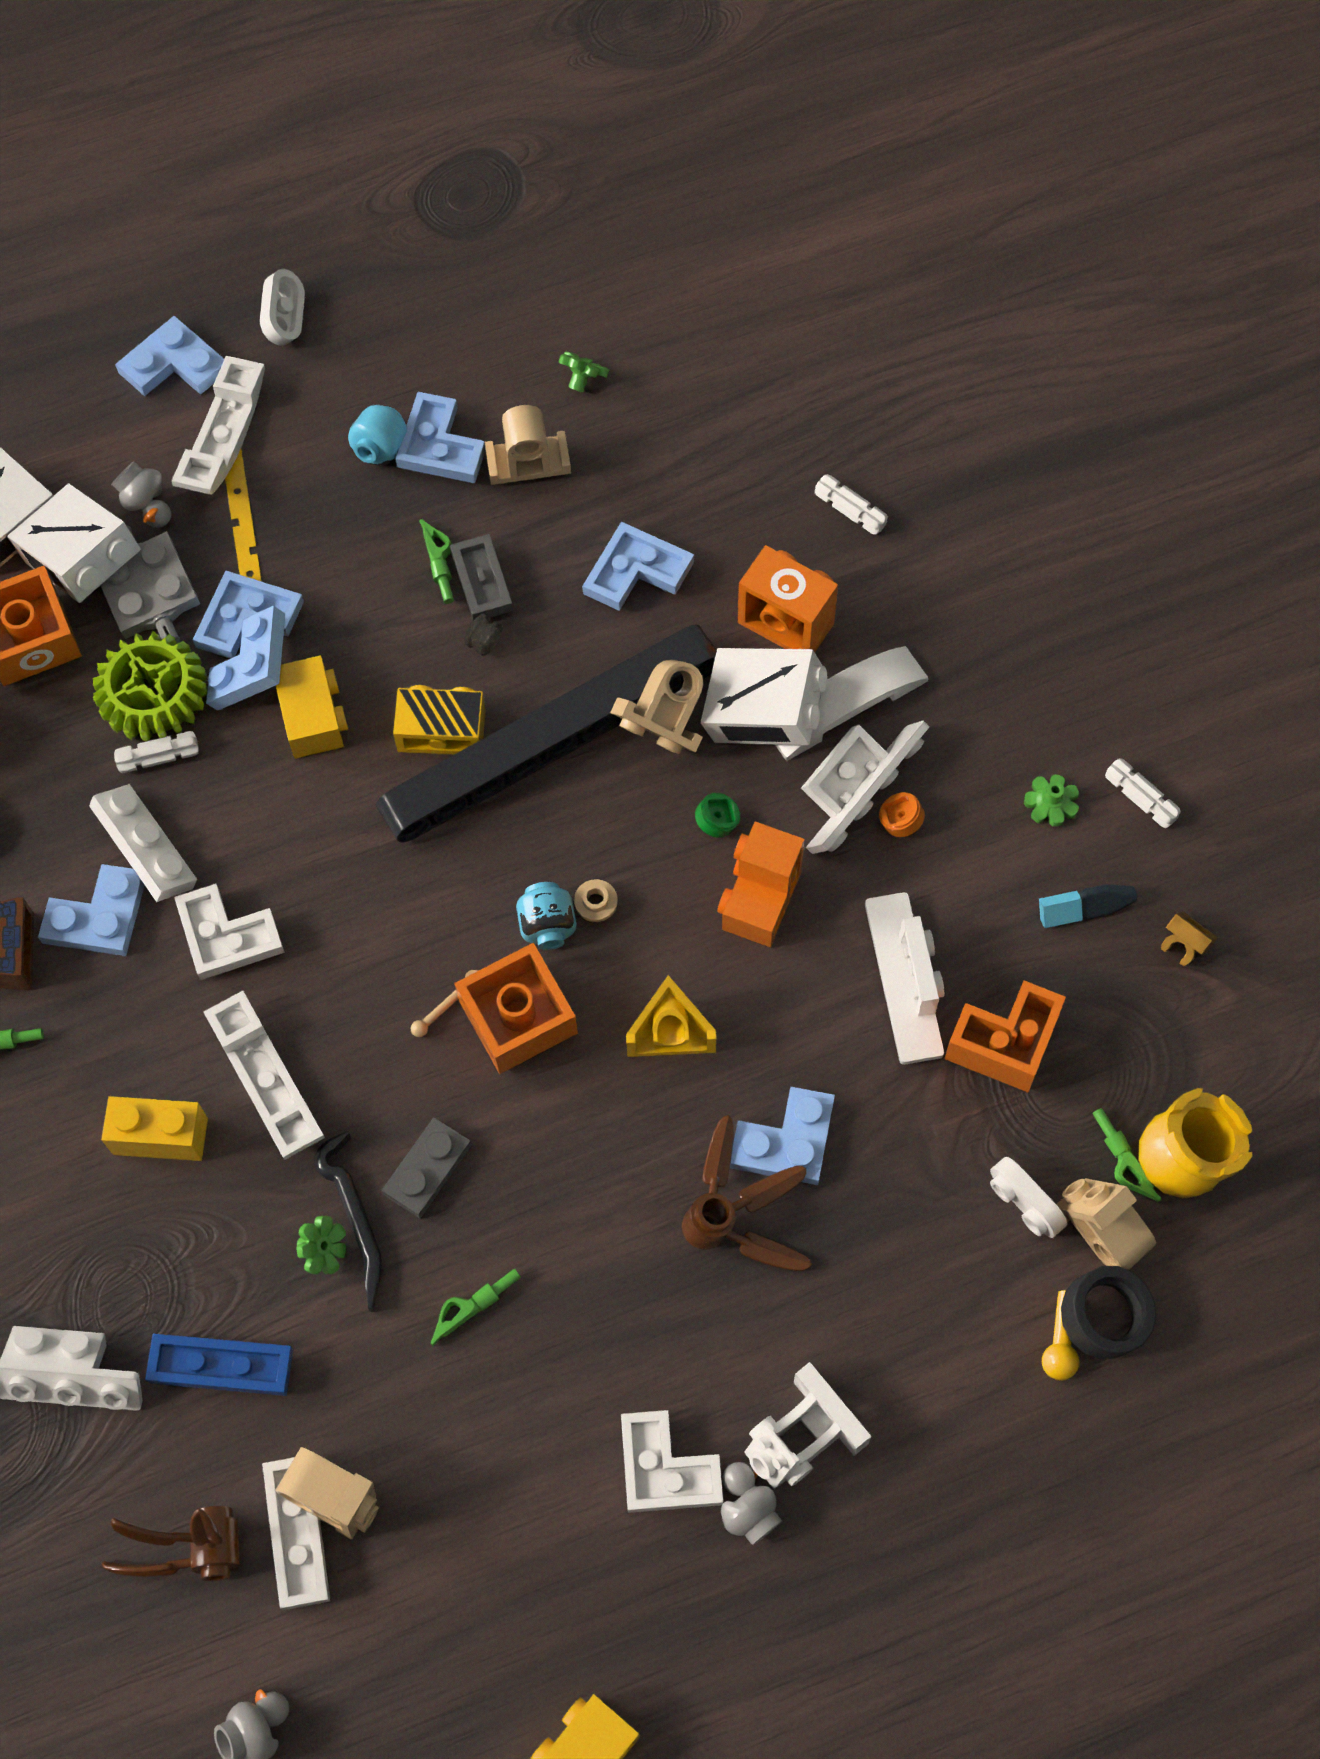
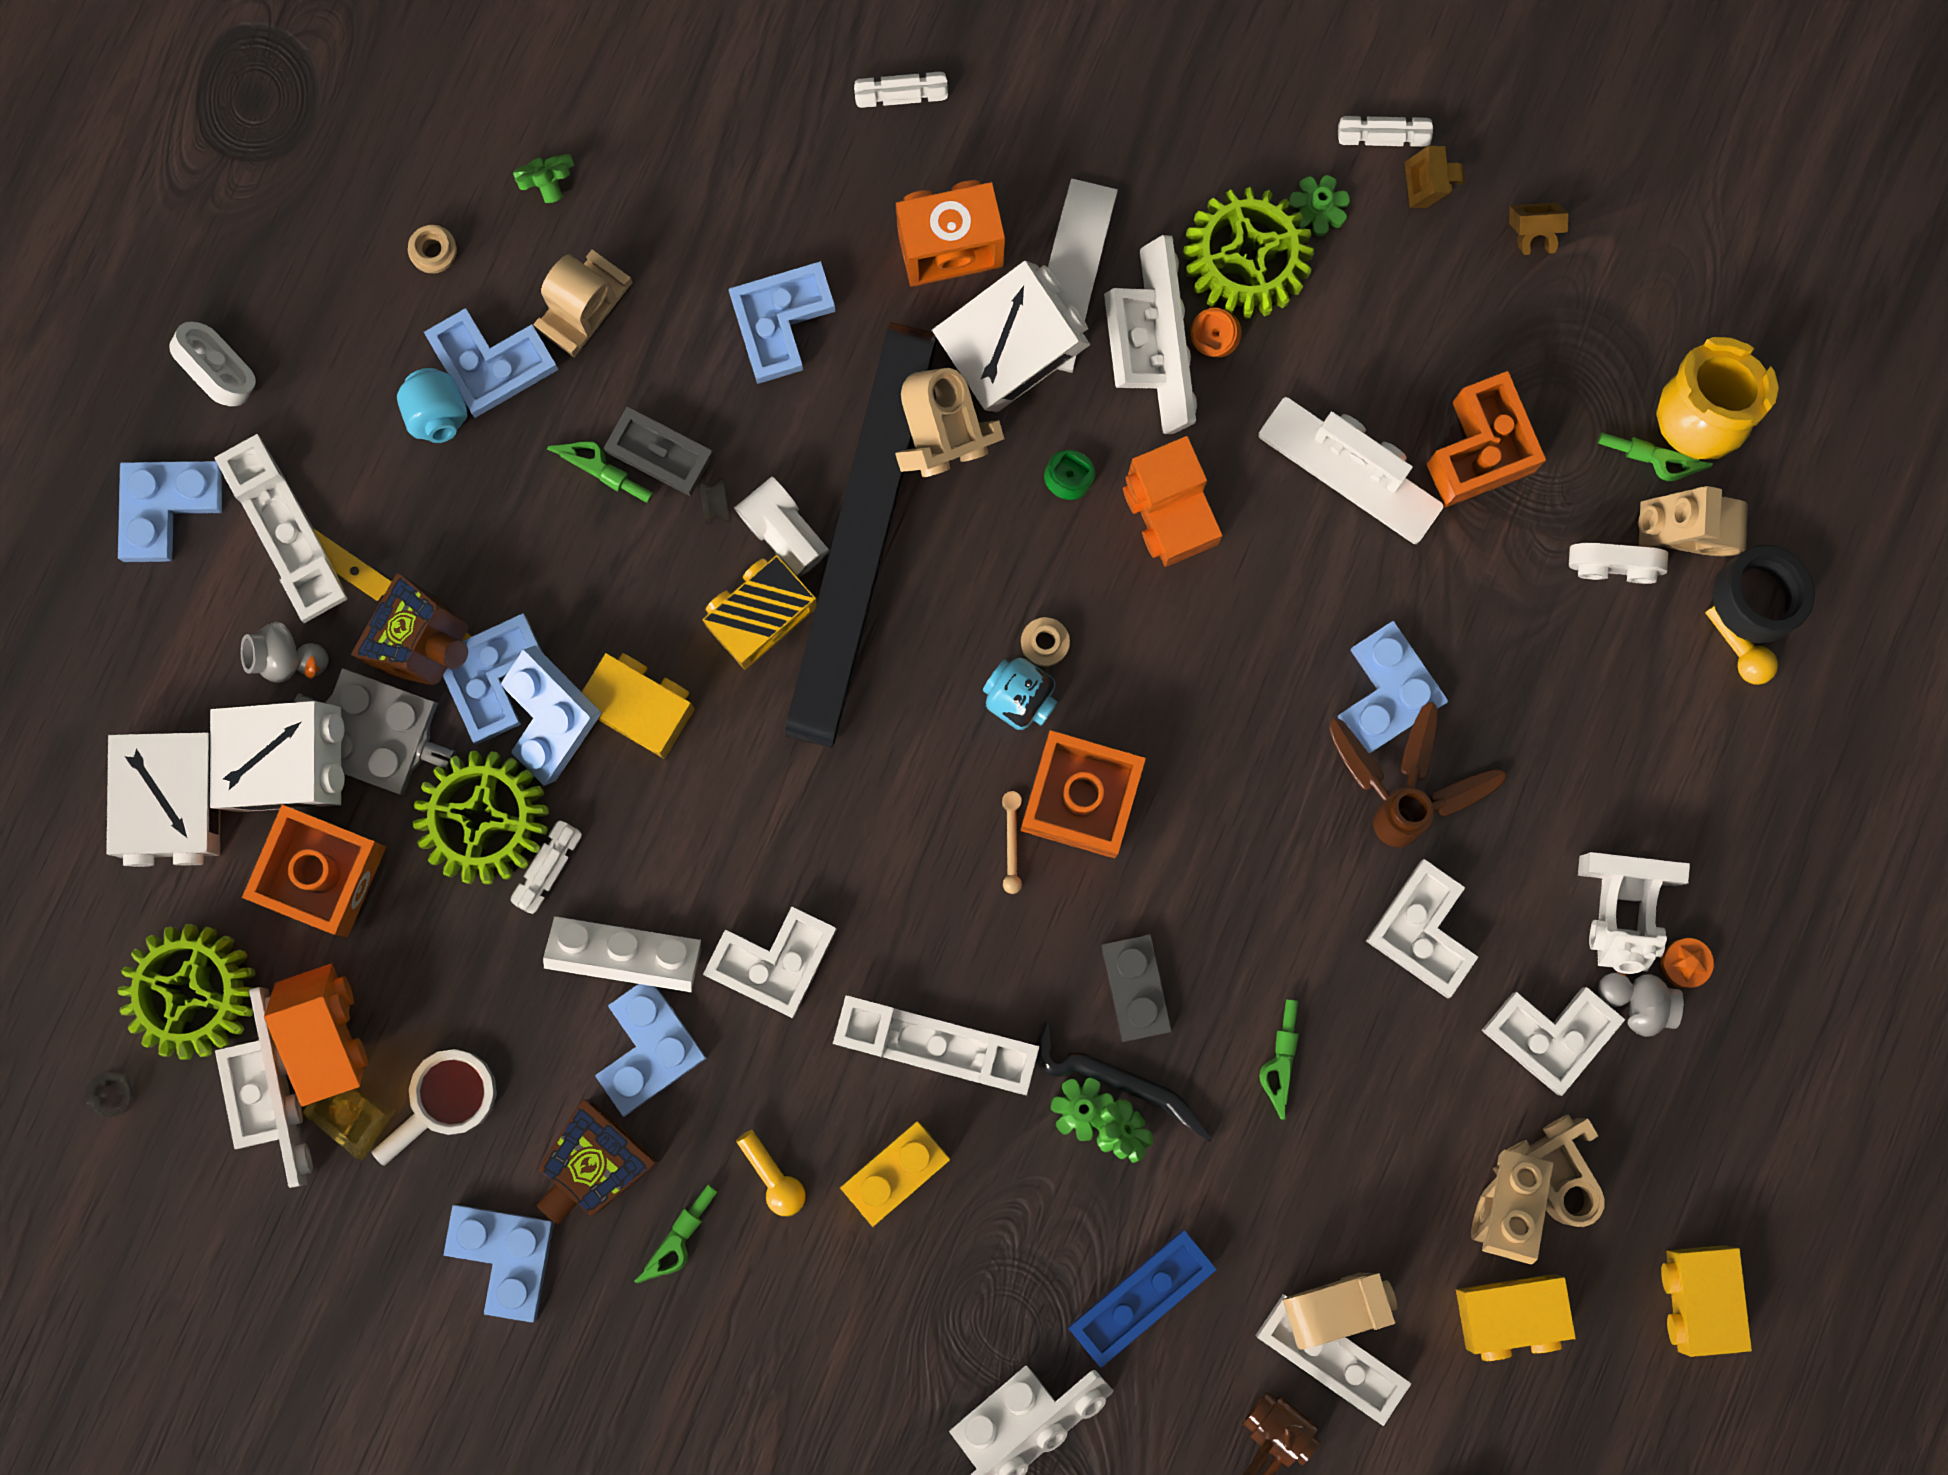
camera: 50 degrees left, 15 degrees up
yellow slope [626,975,716,1057] -> none
piece [1039,884,1137,928] -> none
none -> reddish brown torso [351,573,468,686]
none -> tan plate [408,225,457,273]
none -> white piece [734,477,829,578]
none -> yellow bar [736,1130,806,1216]
none -> bright green plant [1051,1078,1114,1141]
none -> lime gear [1183,187,1314,319]
none -> white plate [1366,859,1478,998]
none -> pearl gold tile [1405,146,1465,208]
none -> yellow brick [1456,1274,1576,1361]
none -> tan pin [1471,1149,1553,1265]
none -> tan pin [1493,1114,1605,1227]
none -> orange tile [1660,938,1714,988]

